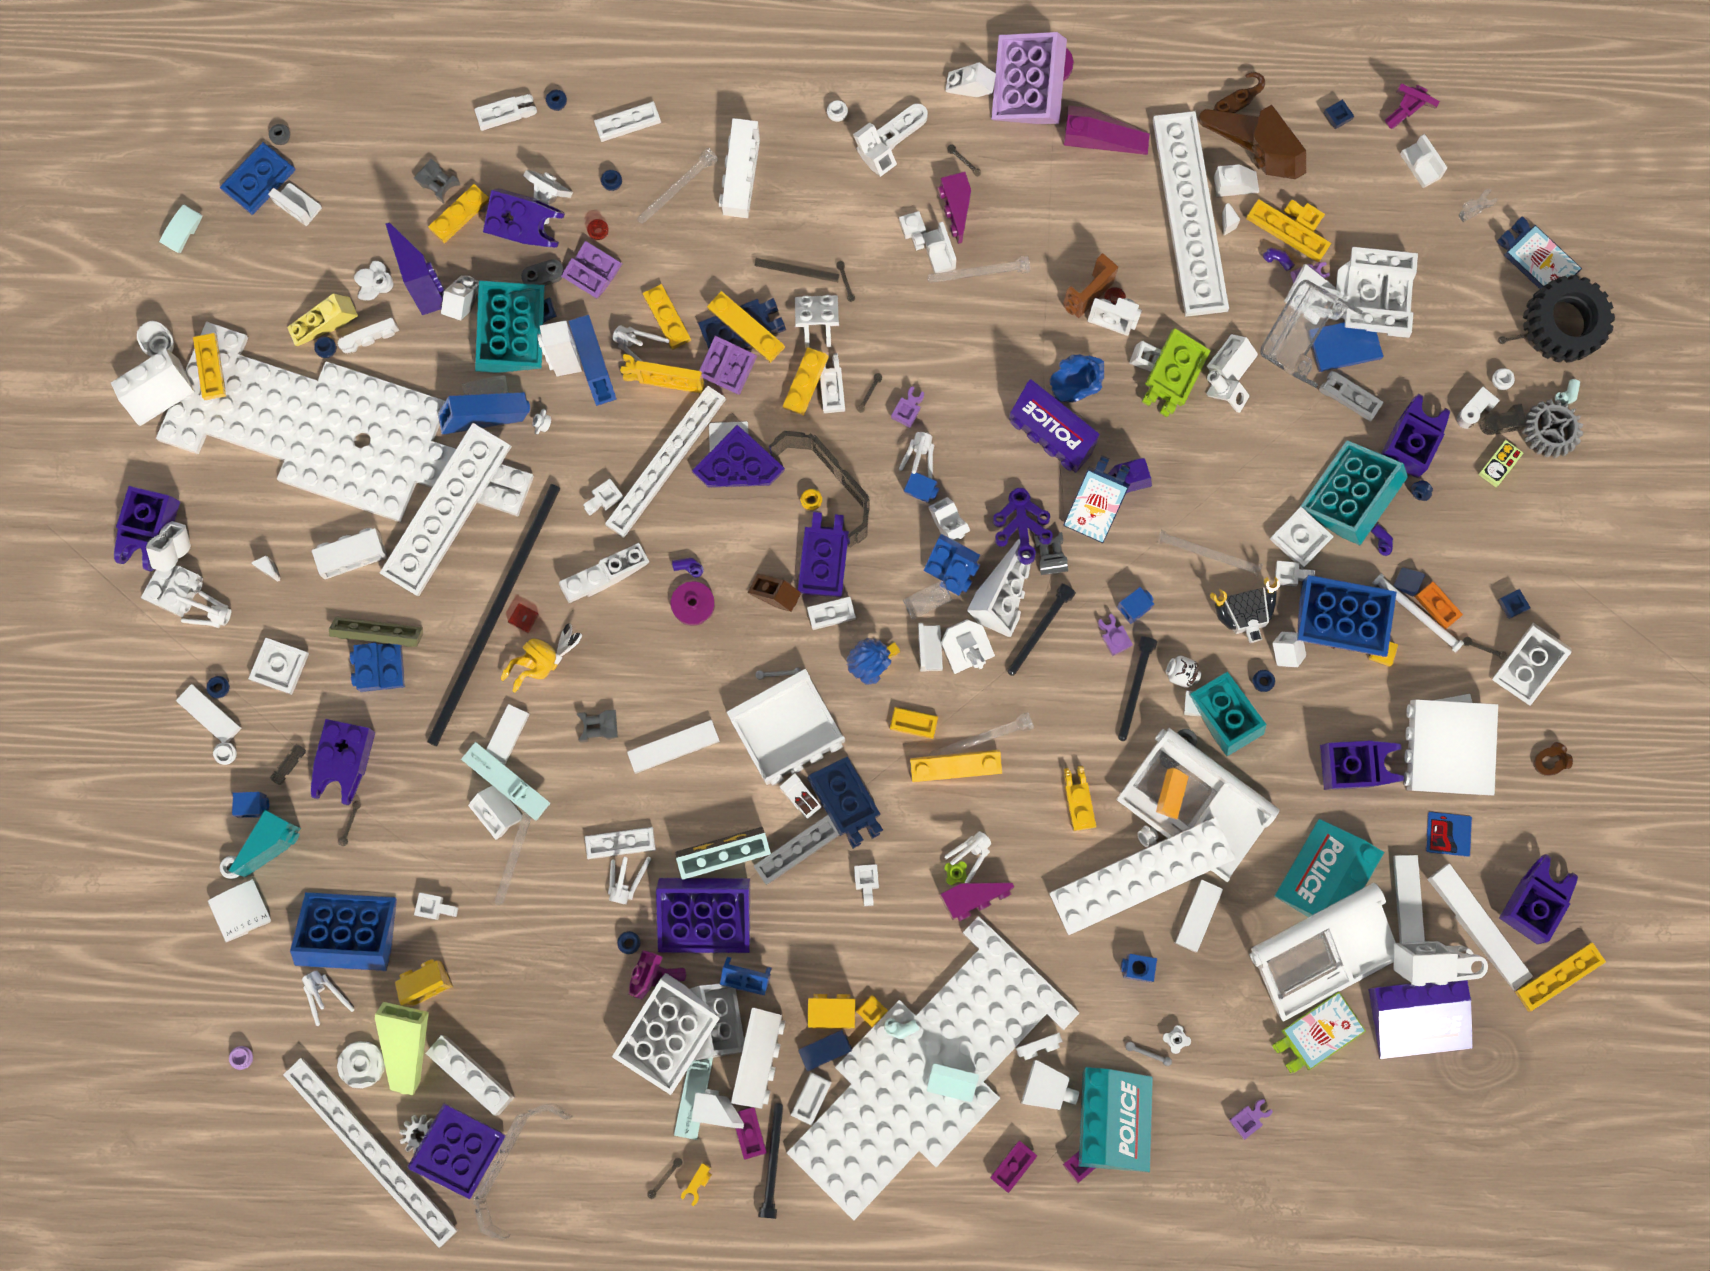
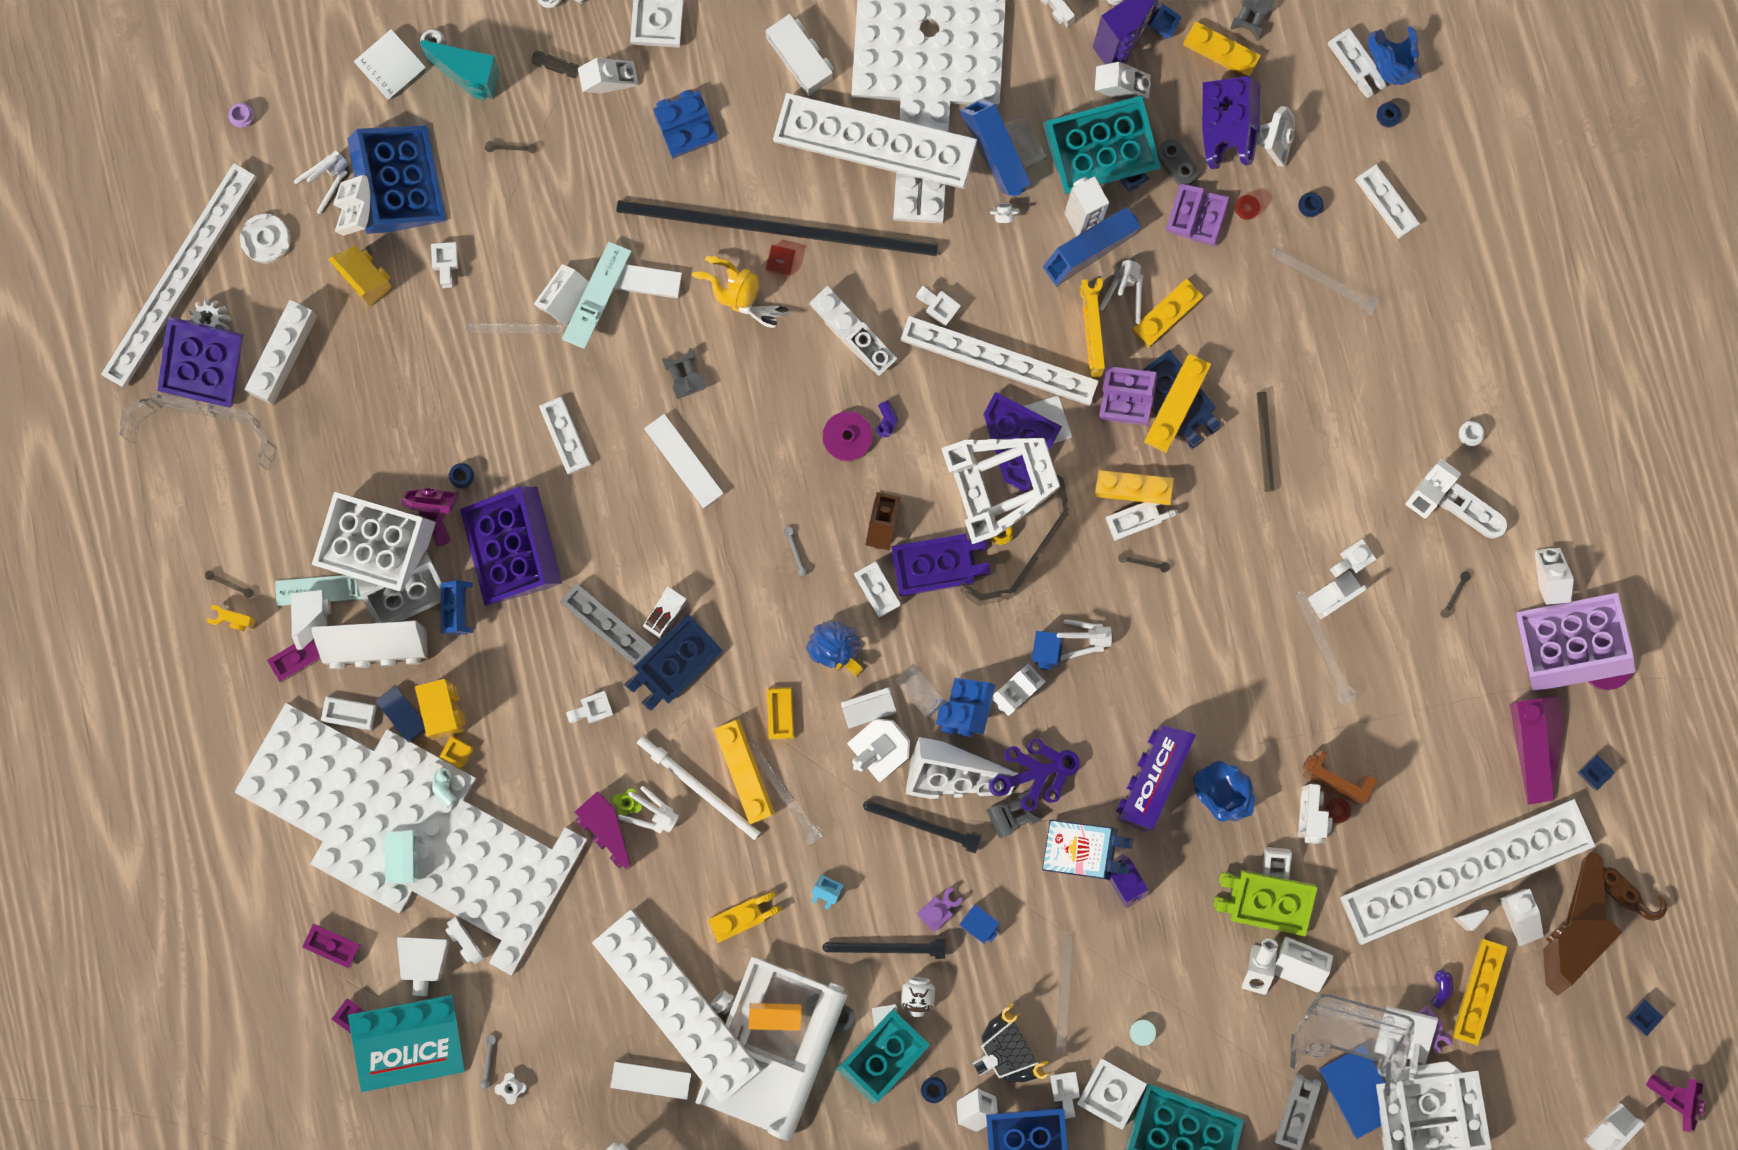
camera: 70 degrees right, 5 degrees up
blue brick [232,792,269,818] -> none
dark purple brick [311,719,376,805] -> none
olive plate [329,617,423,647] -> none
yellowish green slope [375,1002,429,1095] -> none
white plant [608,857,651,905] -> none
light aqua brick [675,827,771,880] -> none
white wedge [719,118,760,218] -> none
white panel [727,669,845,786] -> none
black piece [758,1102,783,1219] -> none
white plate [795,295,839,348] -> none
clear smoke hinge [836,261,855,302] -> none
medium lavender plate [891,387,924,428] -> none
magenta slope [937,171,971,244] -> none
blue brick [1121,954,1157,983] -> none
yellow plate [1284,199,1325,232] -> none
none -> white slope [333,175,370,236]
none -> white slope [578,58,639,93]
none -> white bar [637,736,761,840]
none -> medium azure tile [811,874,844,909]
none -> white windscreen [941,438,1060,544]
none -> light aqua tile [1129,1020,1156,1046]
none -> blue plate [1148,3,1182,39]
none -> blue hair [1368,27,1422,85]
none -> dark blue plate [1577,754,1615,791]

